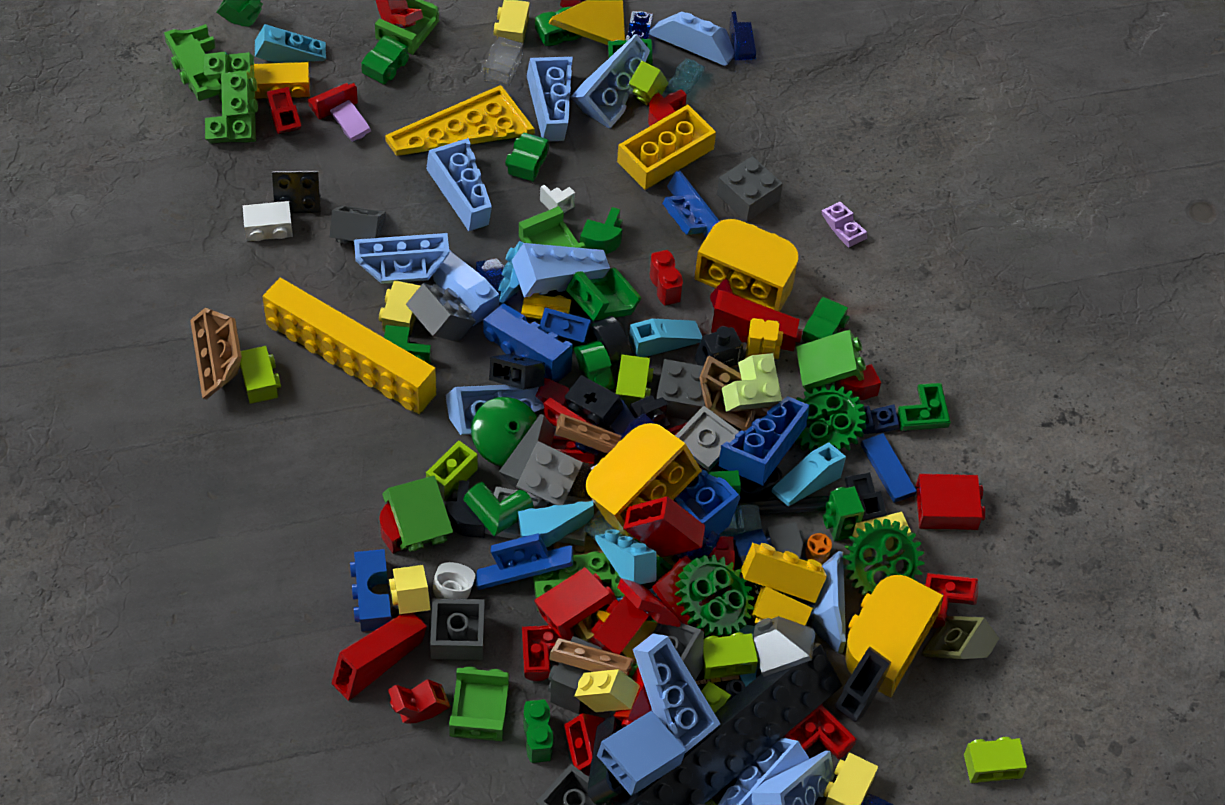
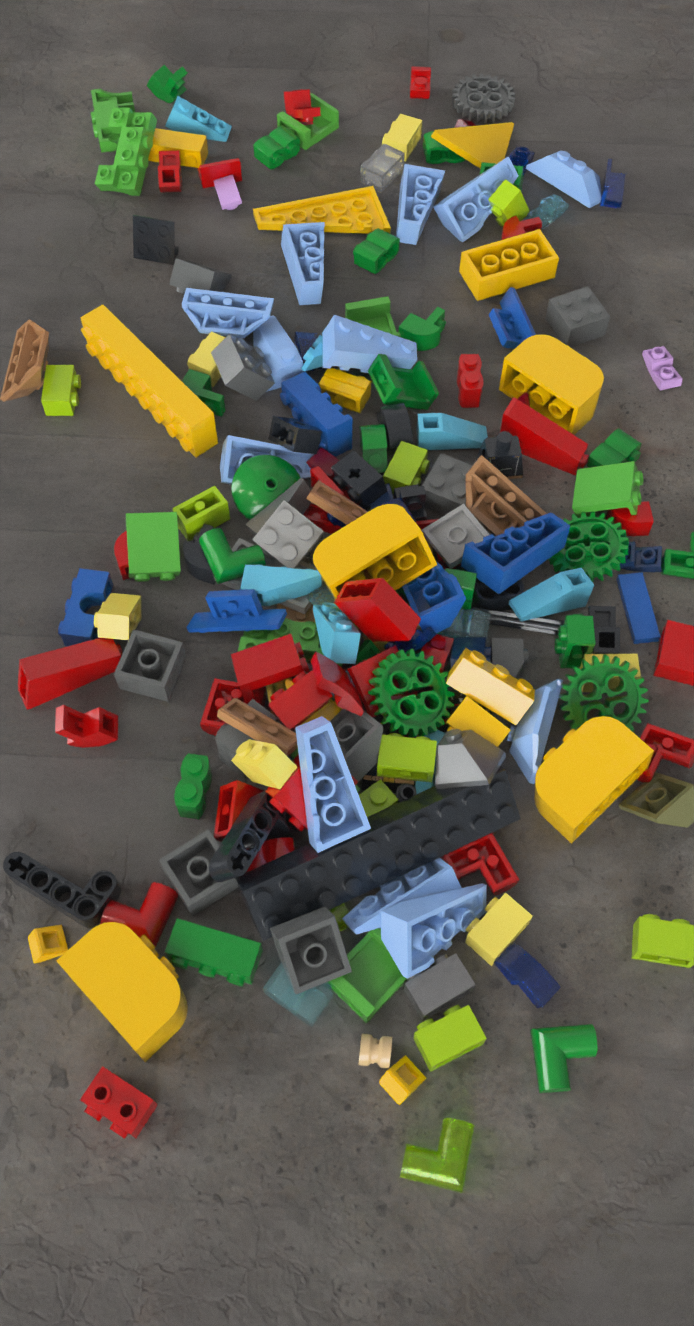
camera: 20 degrees right, 5 degrees up
white brick [243,201,293,241] -> none
white cap [433,562,475,599] -> none
bright green panel [449,667,509,741] -> none
white panel [540,185,575,213] -> none
blue panel [540,308,591,345] -> none
medium blue brick [597,710,686,796] -> none
yellowish green brick [722,353,782,412] -> none
yellow brick [745,318,783,359] -> none
orange wheel [805,533,832,564] -> none
black slope [835,647,892,722] -> none

